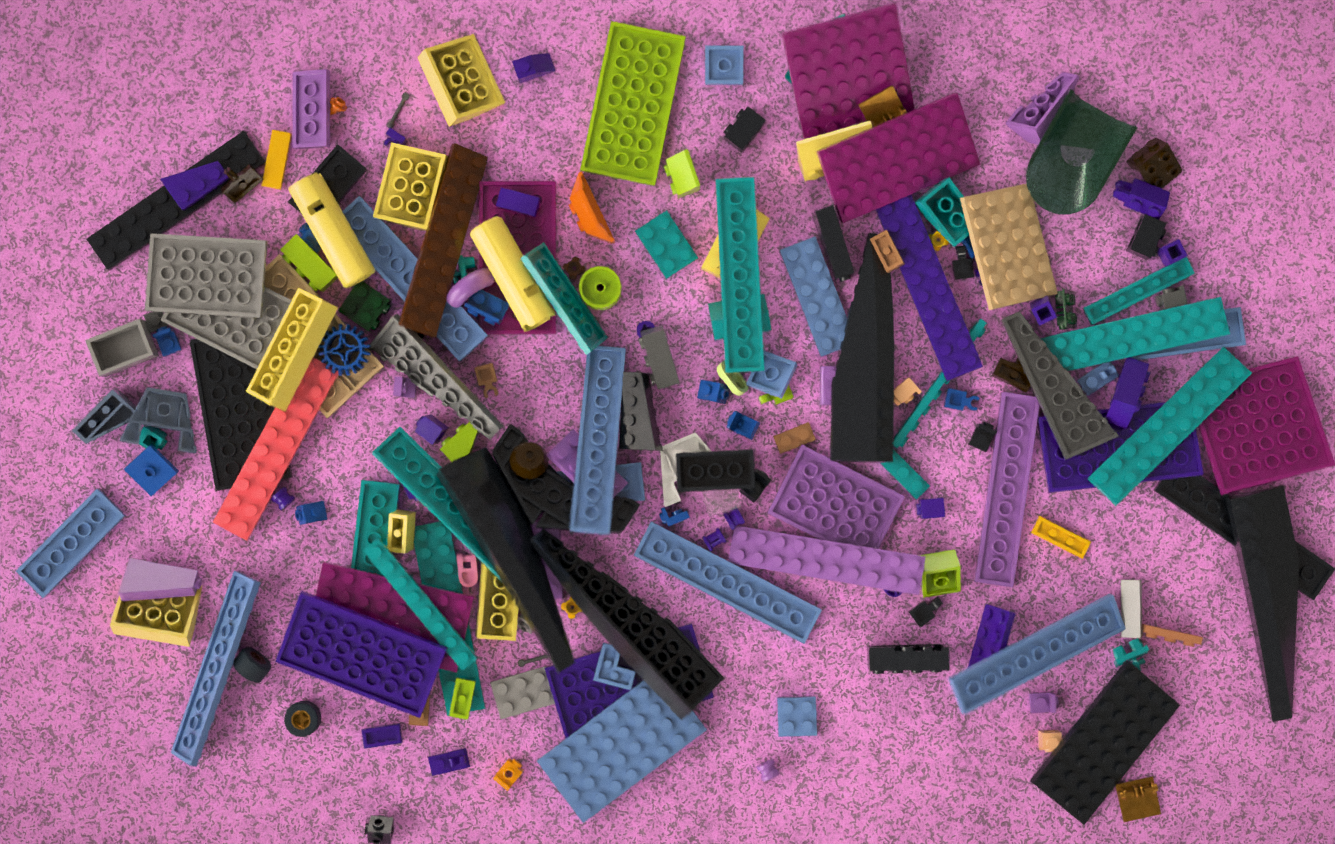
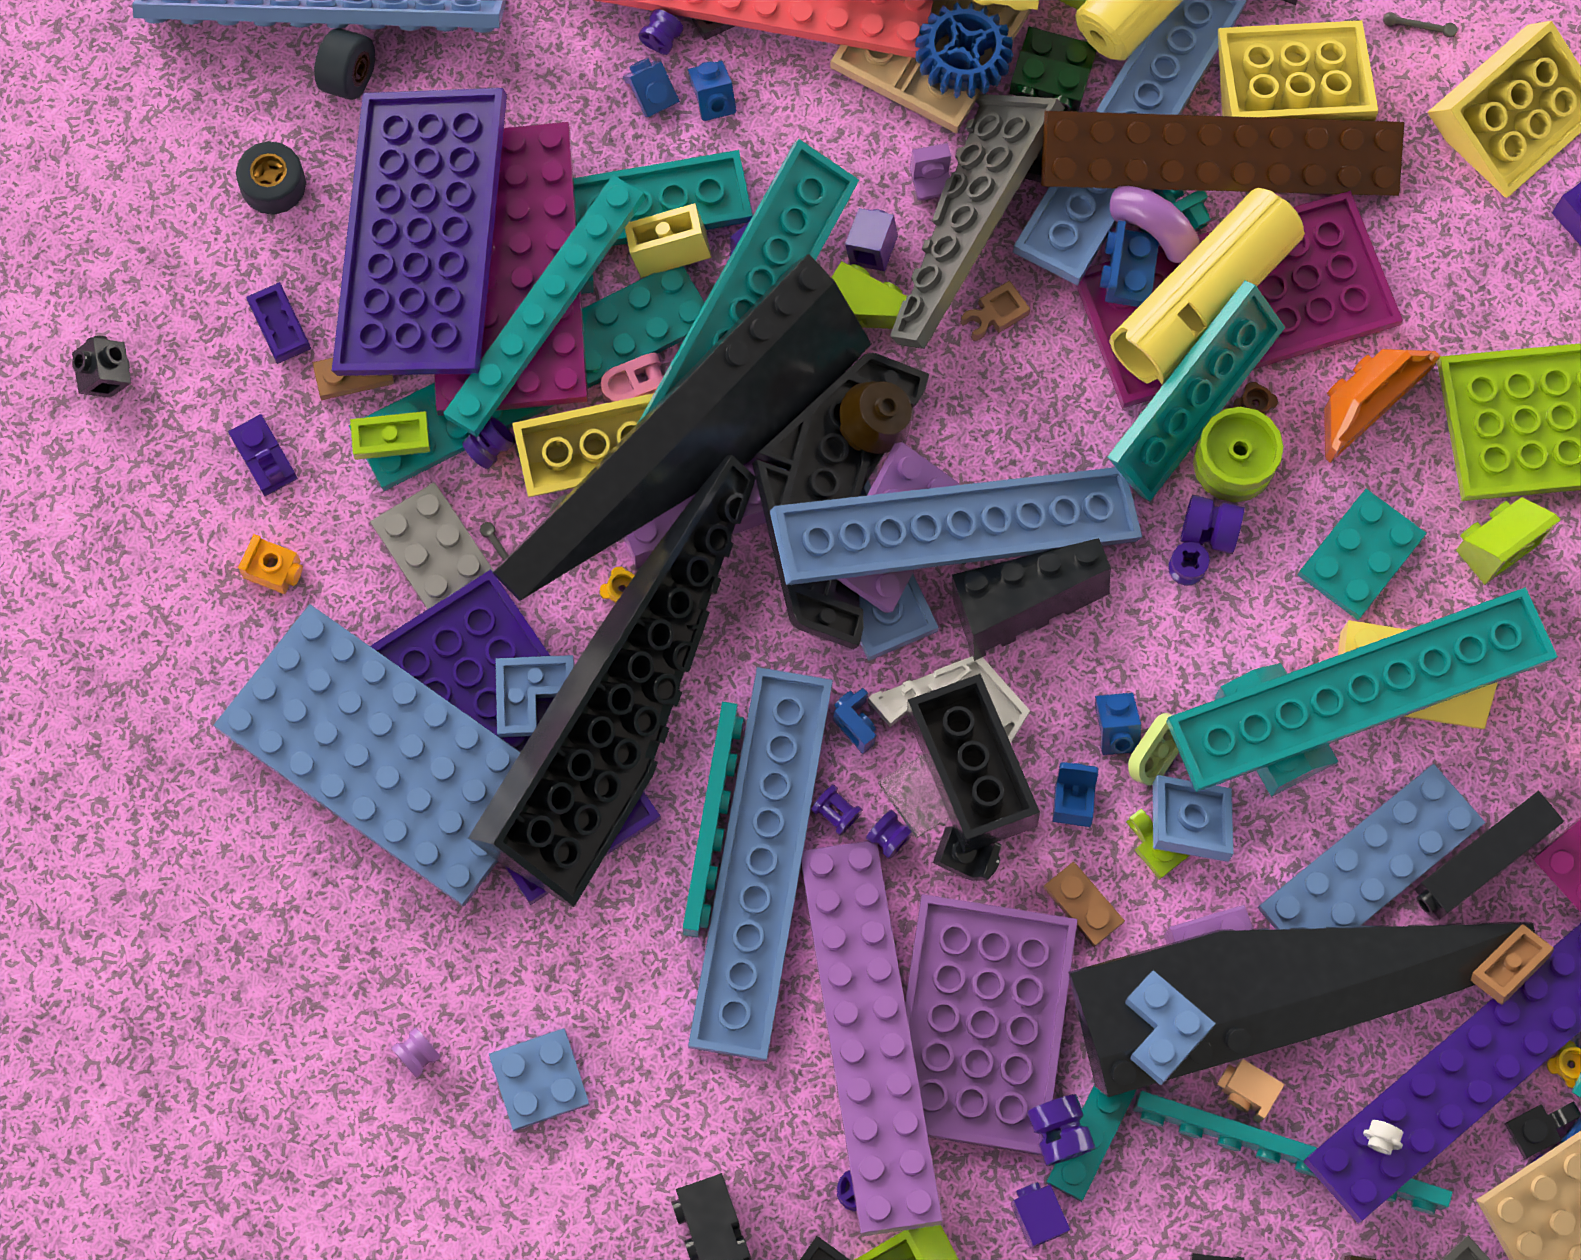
camera: 70 degrees right, 15 degrees down
dark purple tile [384,128,408,147] -> none
dark purple slope [496,188,540,217] -> none
dark grey brick [638,325,680,390] -> none
blue plate [944,388,980,411] -> none
none -> dark purple wheel [462,416,516,469]
none -> teal plate [682,701,744,938]
none -> blue bracket [688,61,737,121]
none -> dark purple wheel [1027,1094,1096,1166]
none -> medium blue plate [1125,970,1215,1086]
none -> dark purple wheel [1180,494,1245,554]
none -> white plate [1363,1120,1403,1155]

